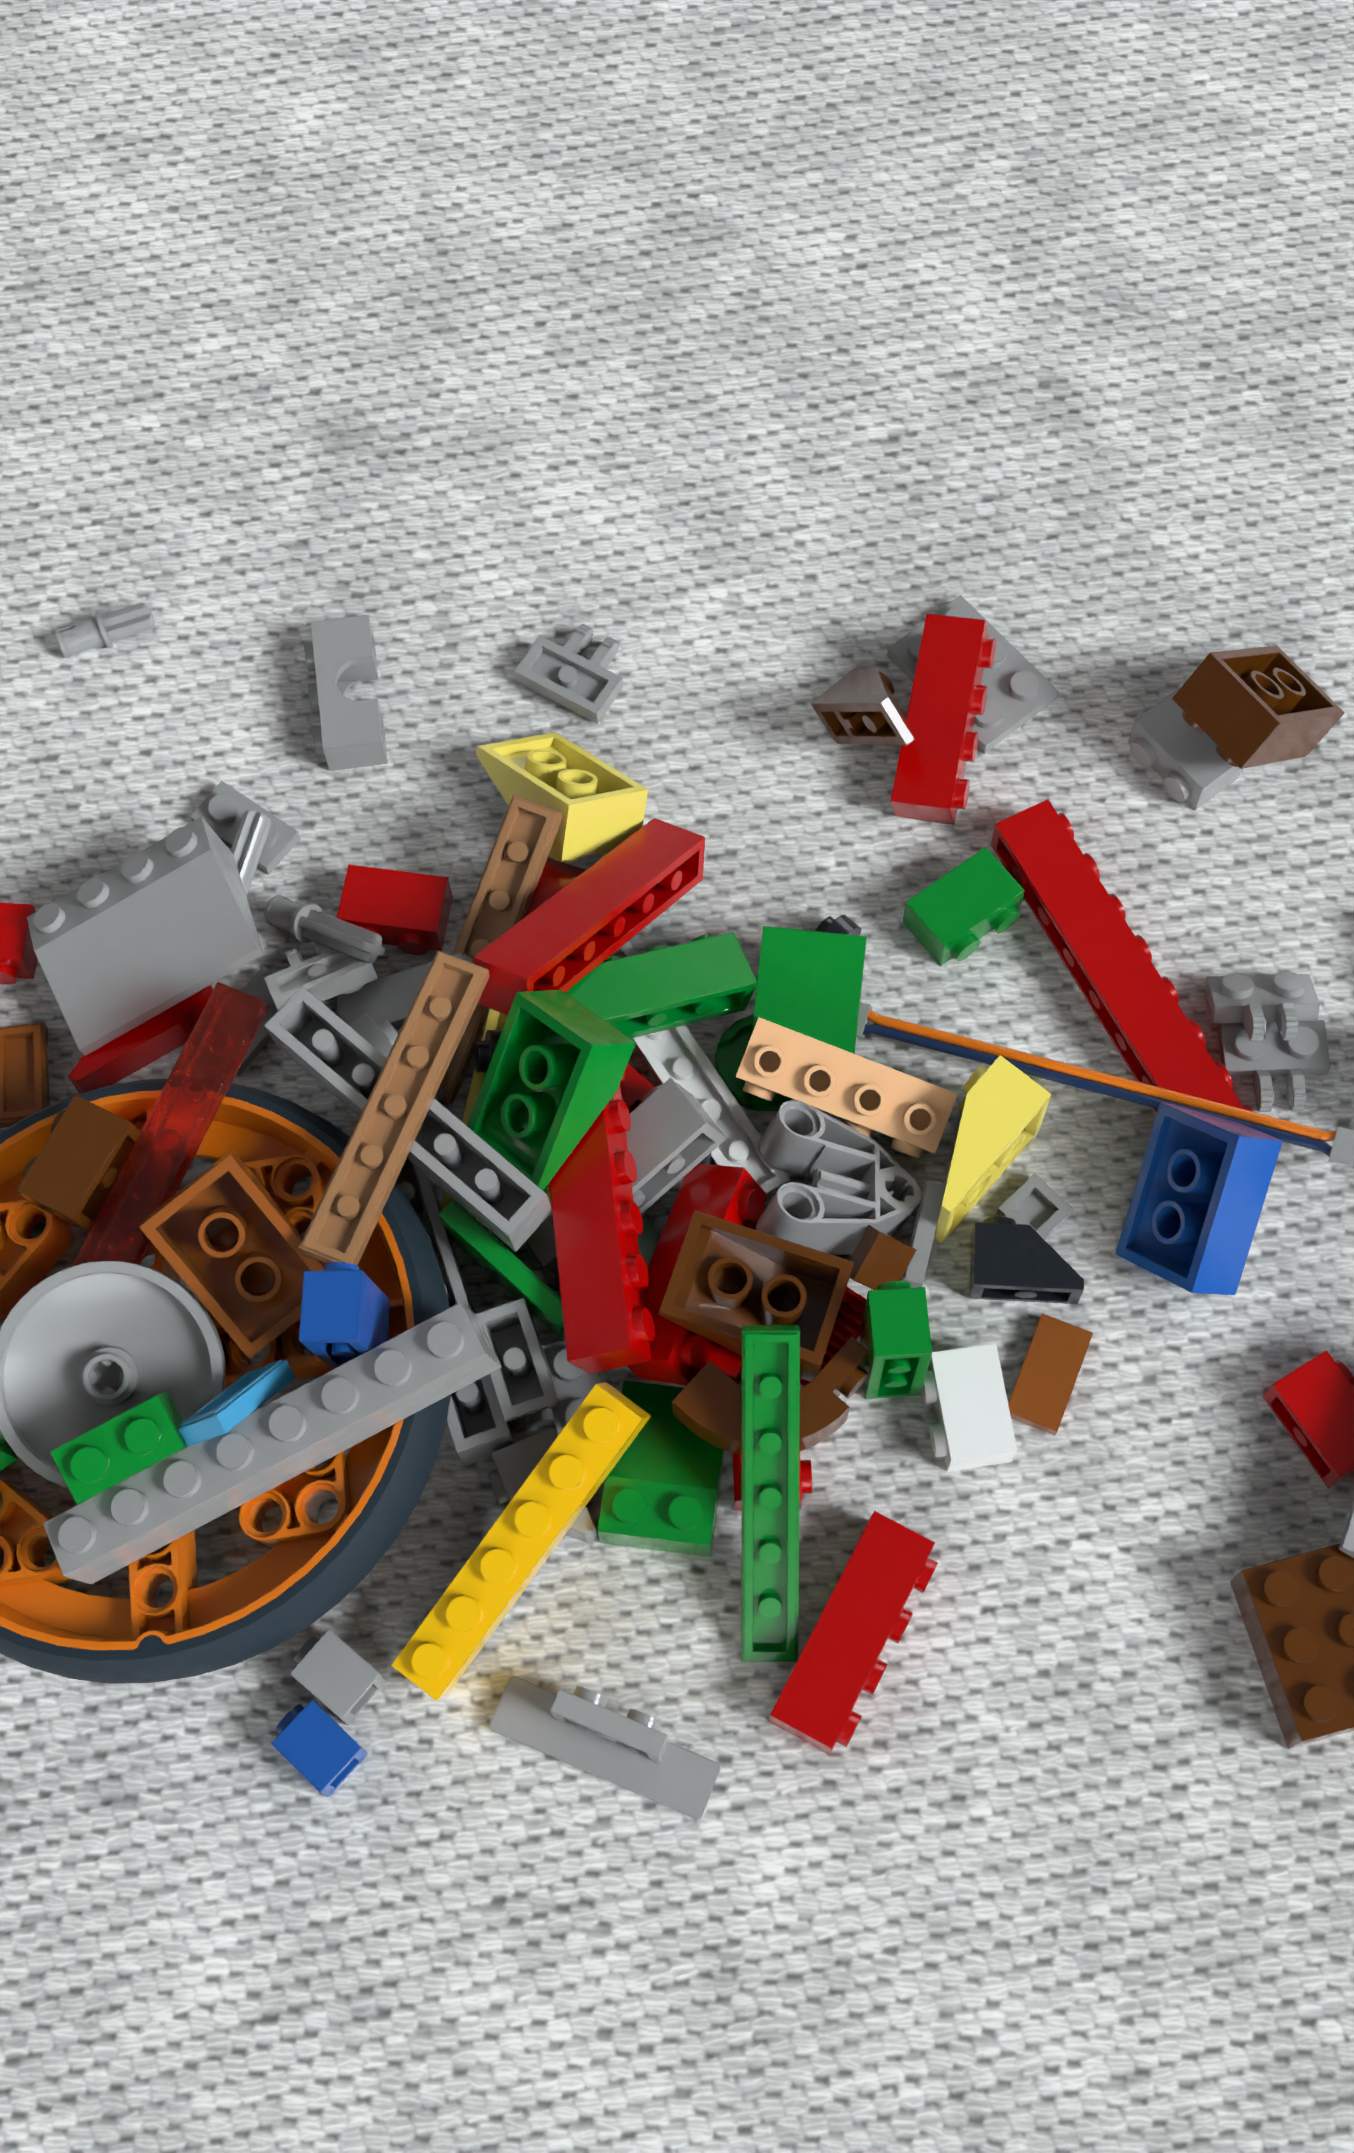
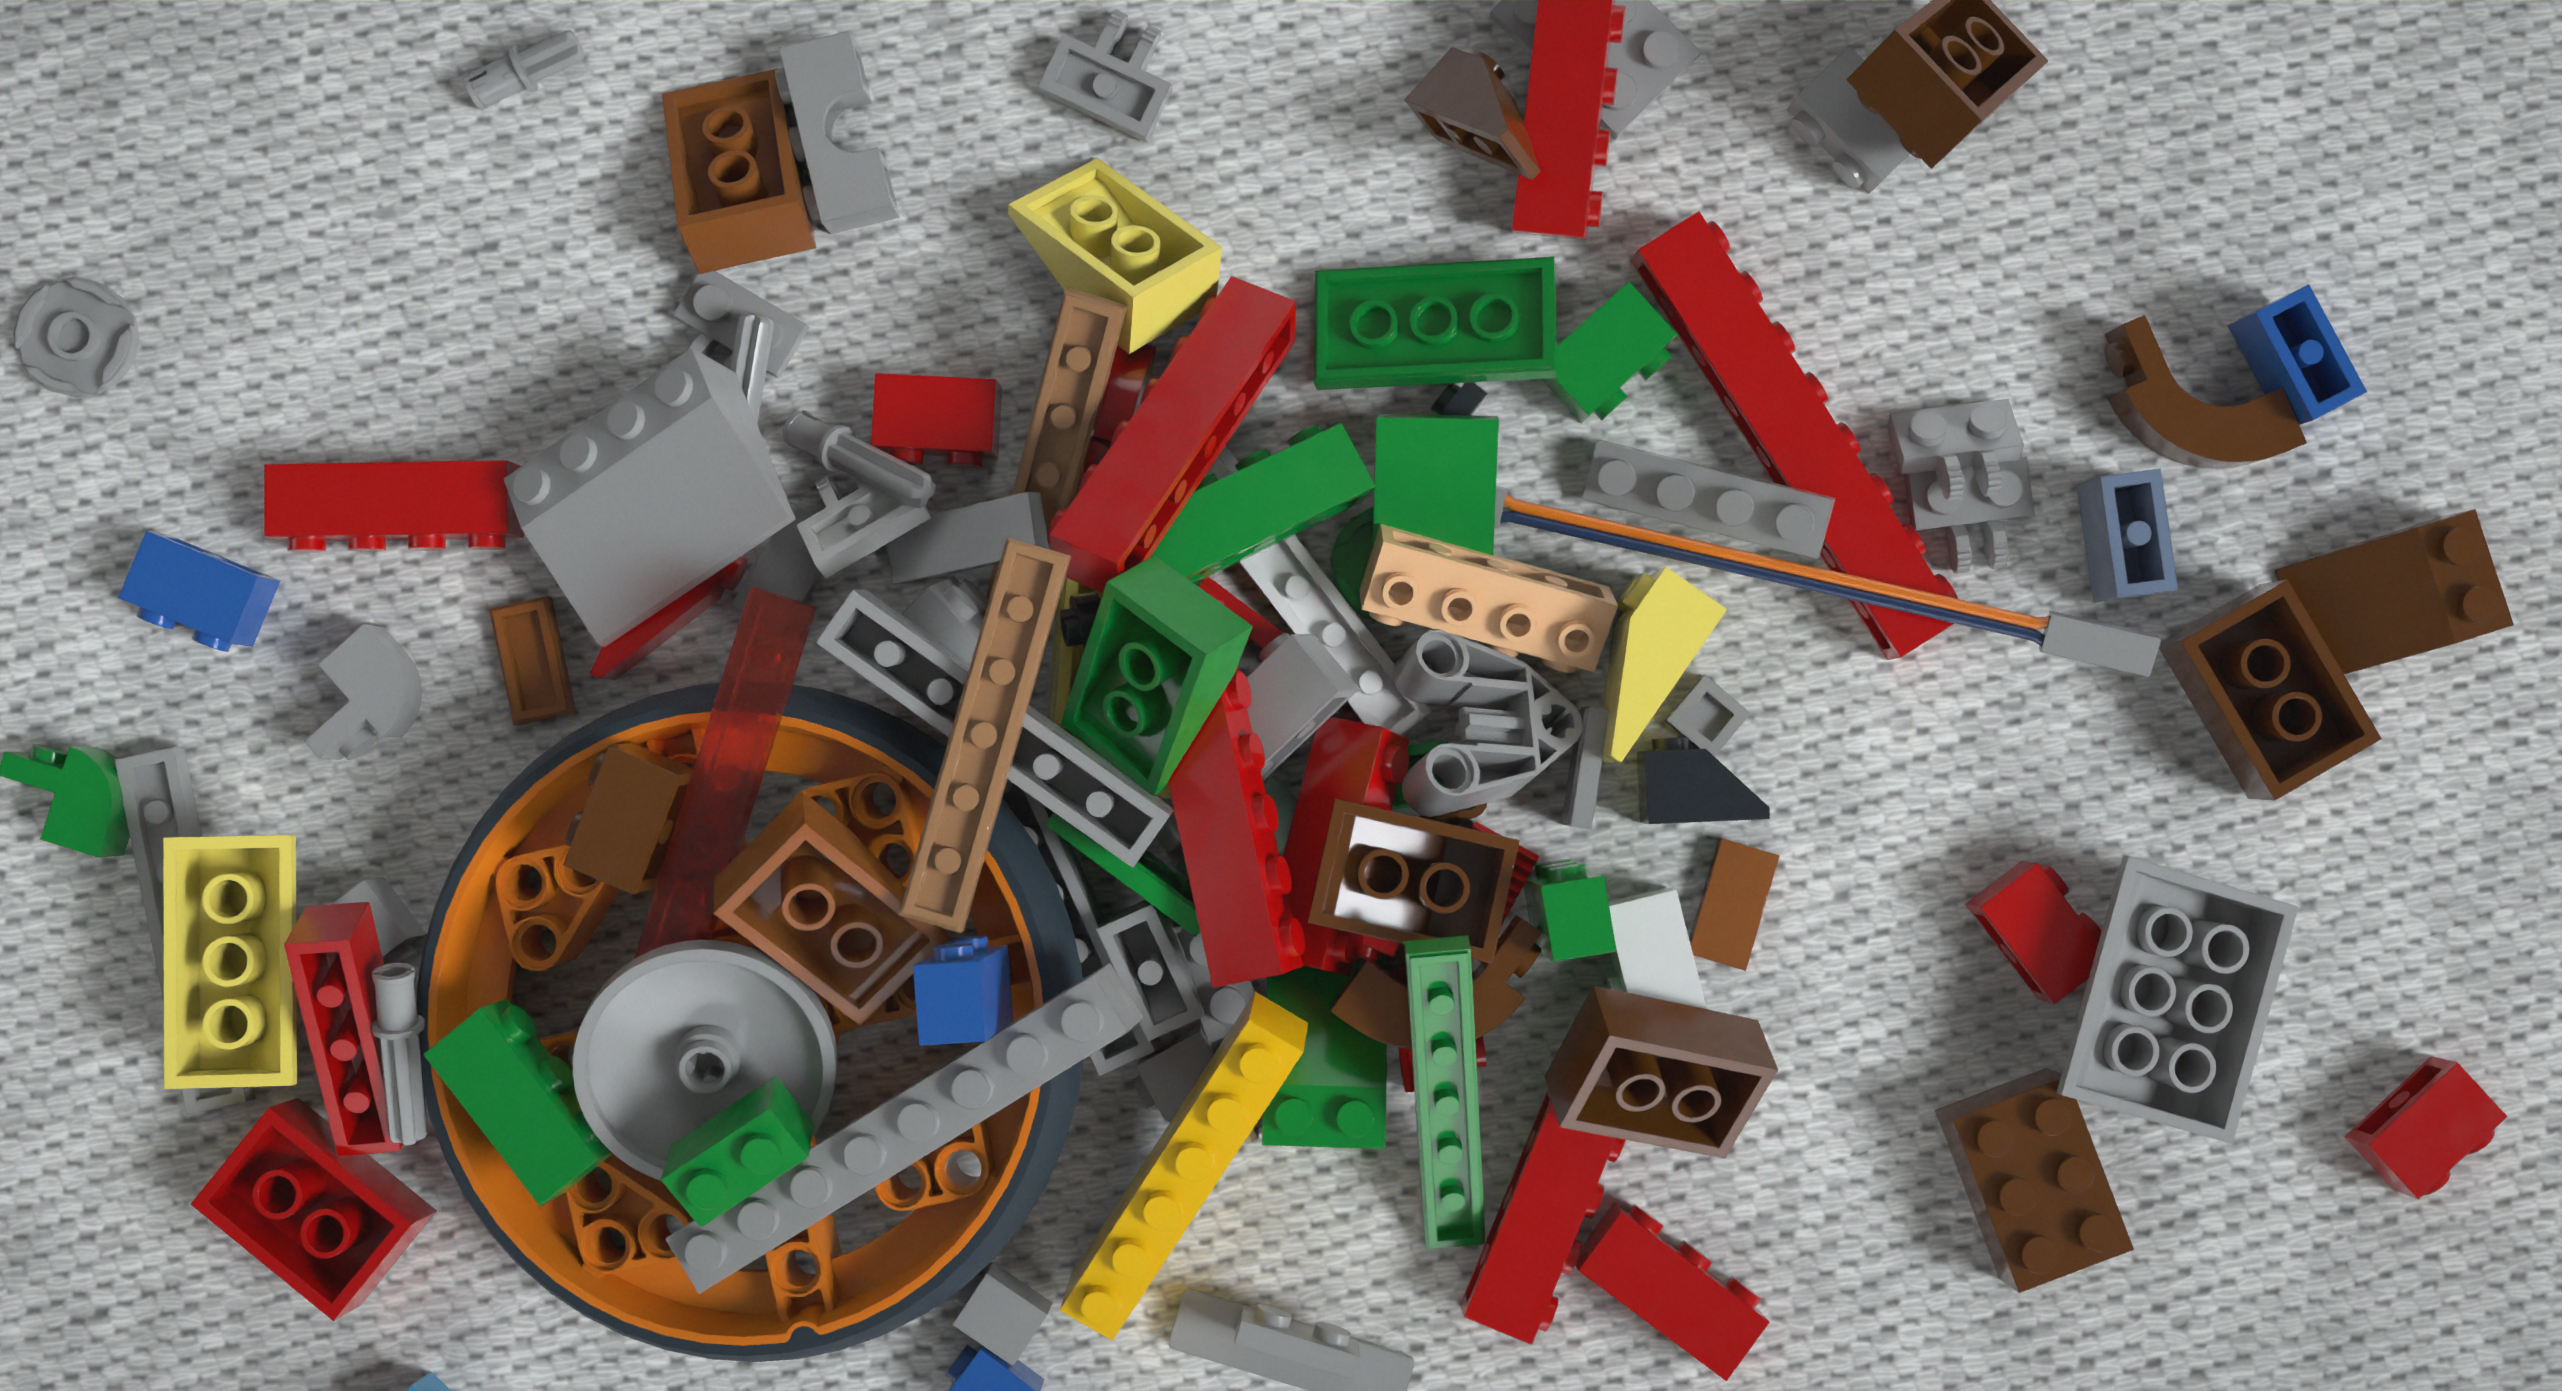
camera: 10 degrees left, 20 degrees up
dark azure tile [177,1360,296,1447] -> none
reddish brown tile [849,1225,917,1290] -> none
blue slope [1115,1102,1283,1295] -> none
none -> dark orange slope [662,68,816,274]
none -> green tile [1314,256,1557,390]
none -> reddish brown brick [1544,985,1778,1159]
none -> red brick [1575,1202,1770,1381]
none -> light grey plate [1582,440,1835,559]

